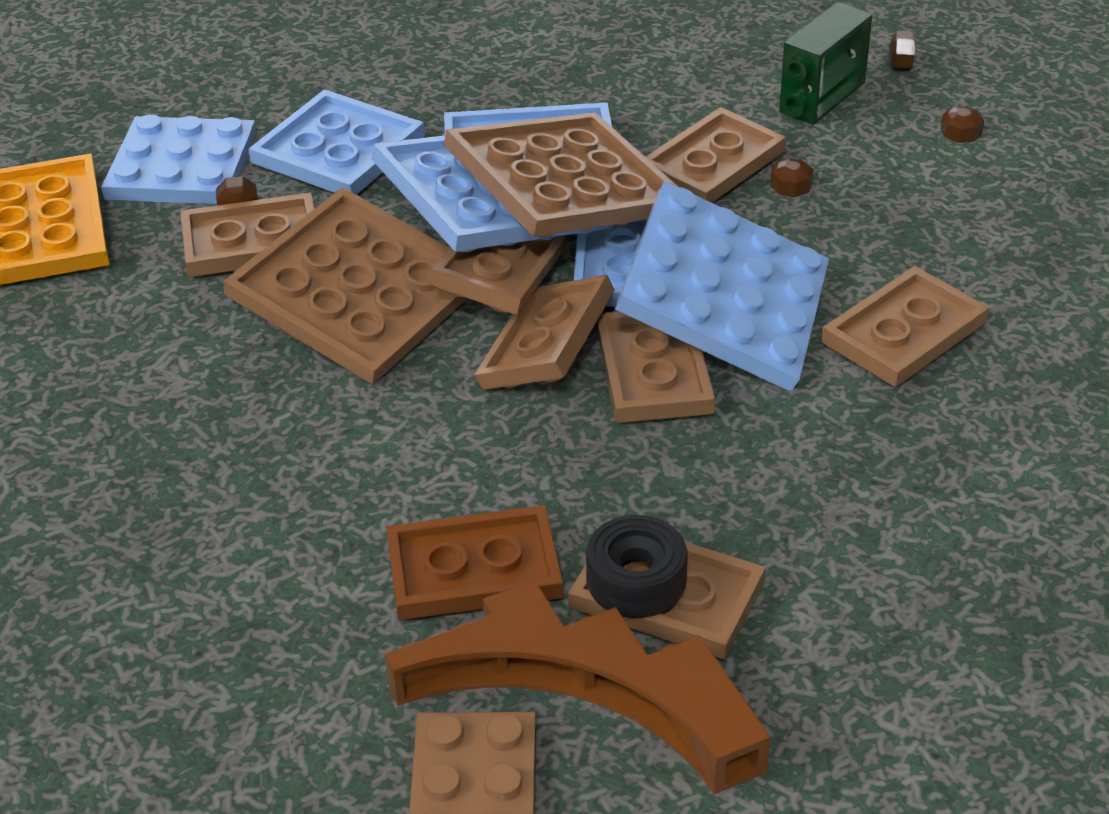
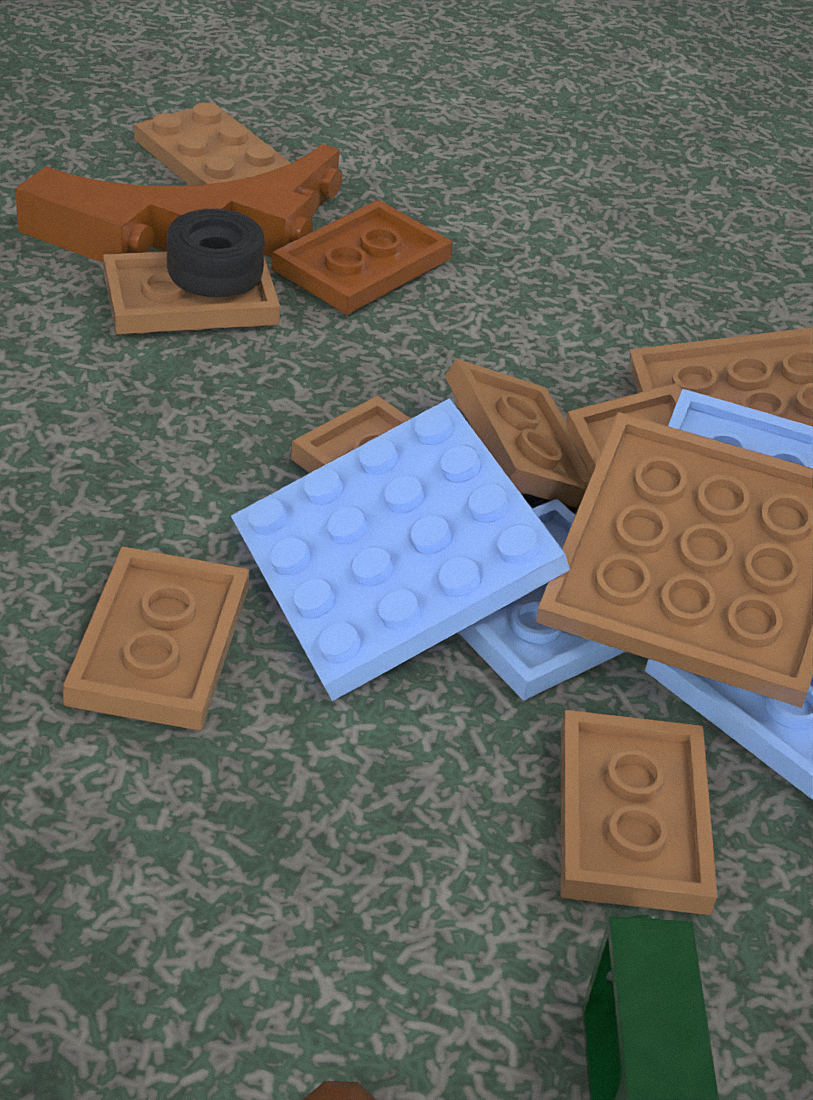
camera: 135 degrees right, 0 degrees up
reddish brown tile [770,158,814,197] -> none

